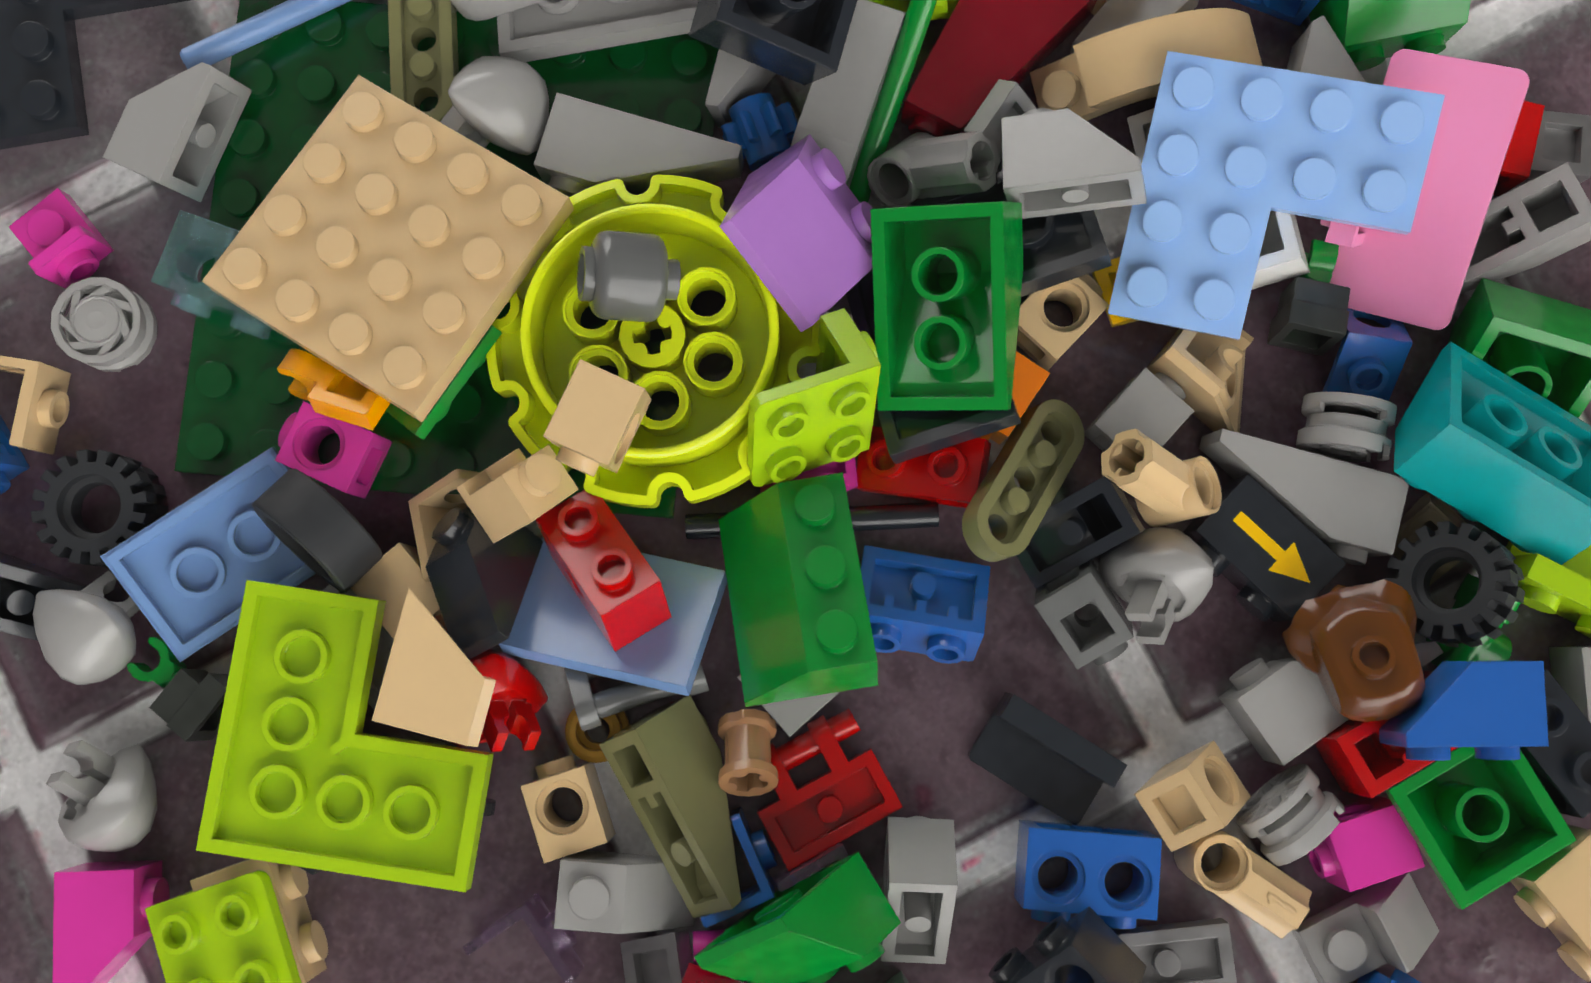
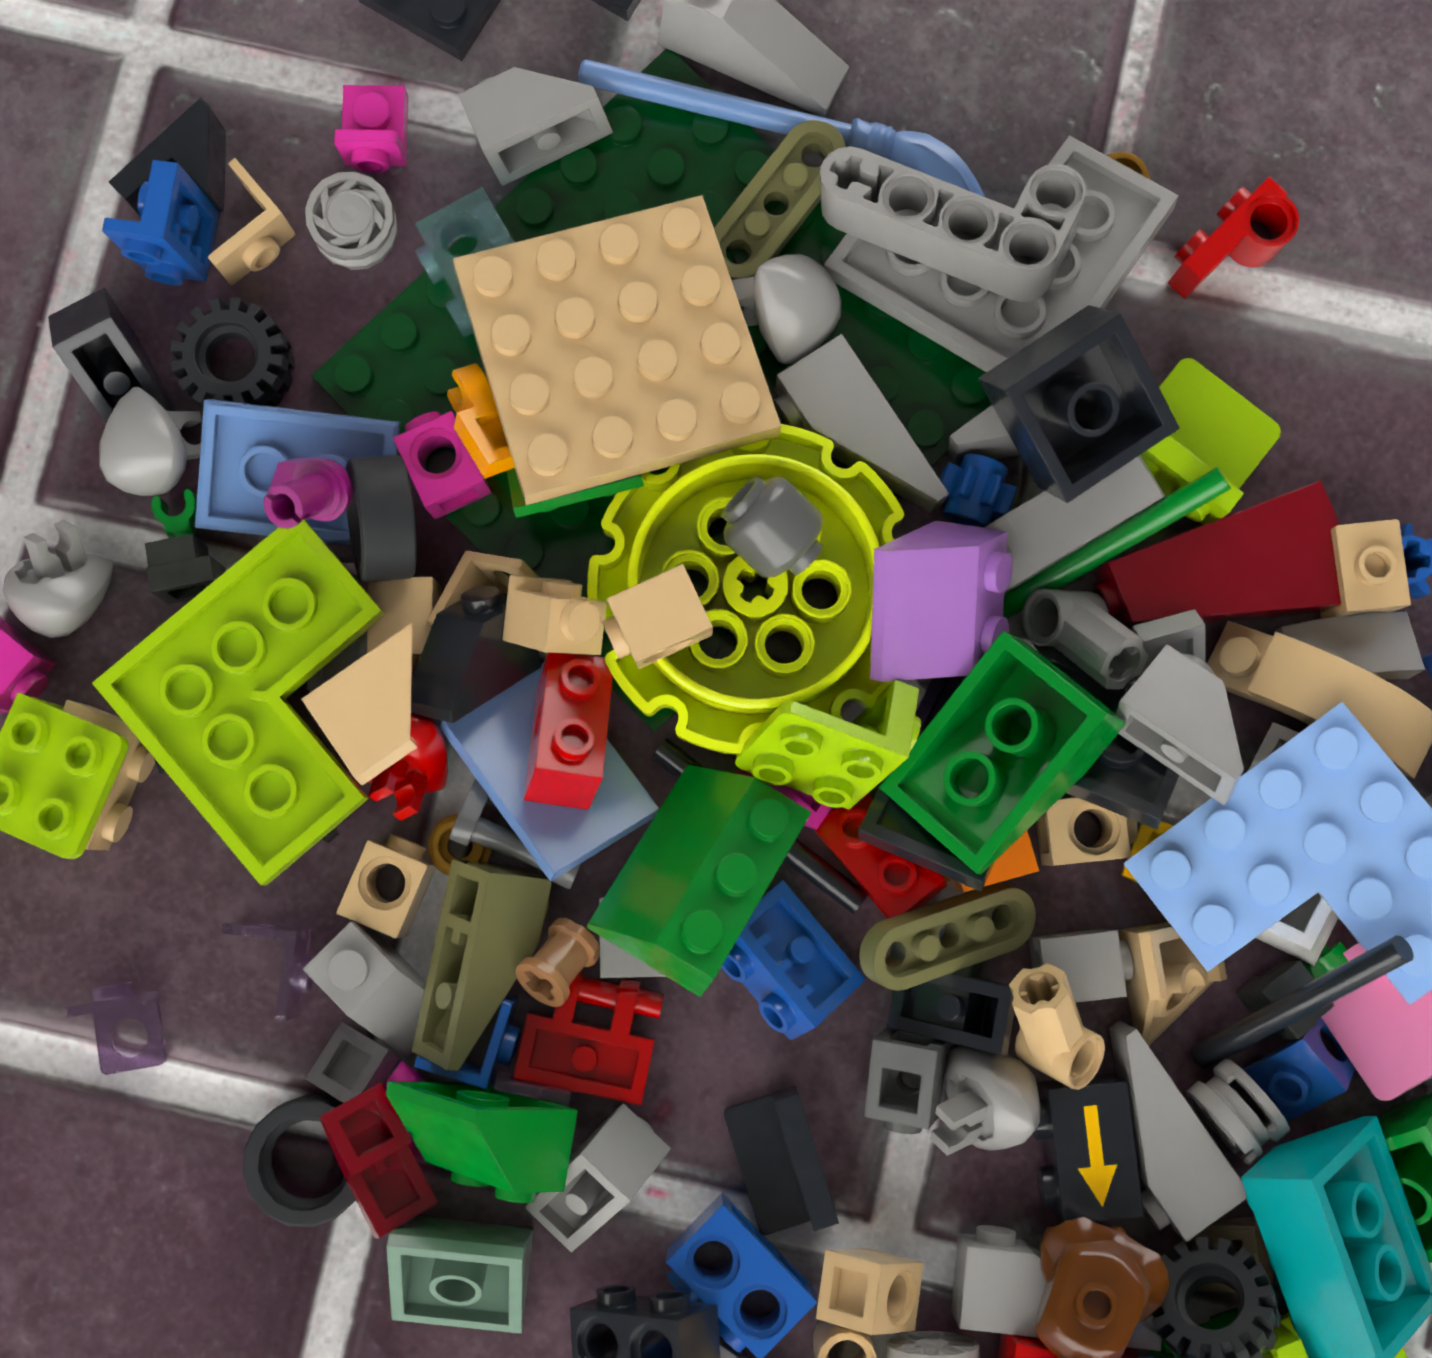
camera: 35 degrees right, 0 degrees up
none -> magenta arm [264,457,354,529]
none -> black bar [1191,935,1414,1068]

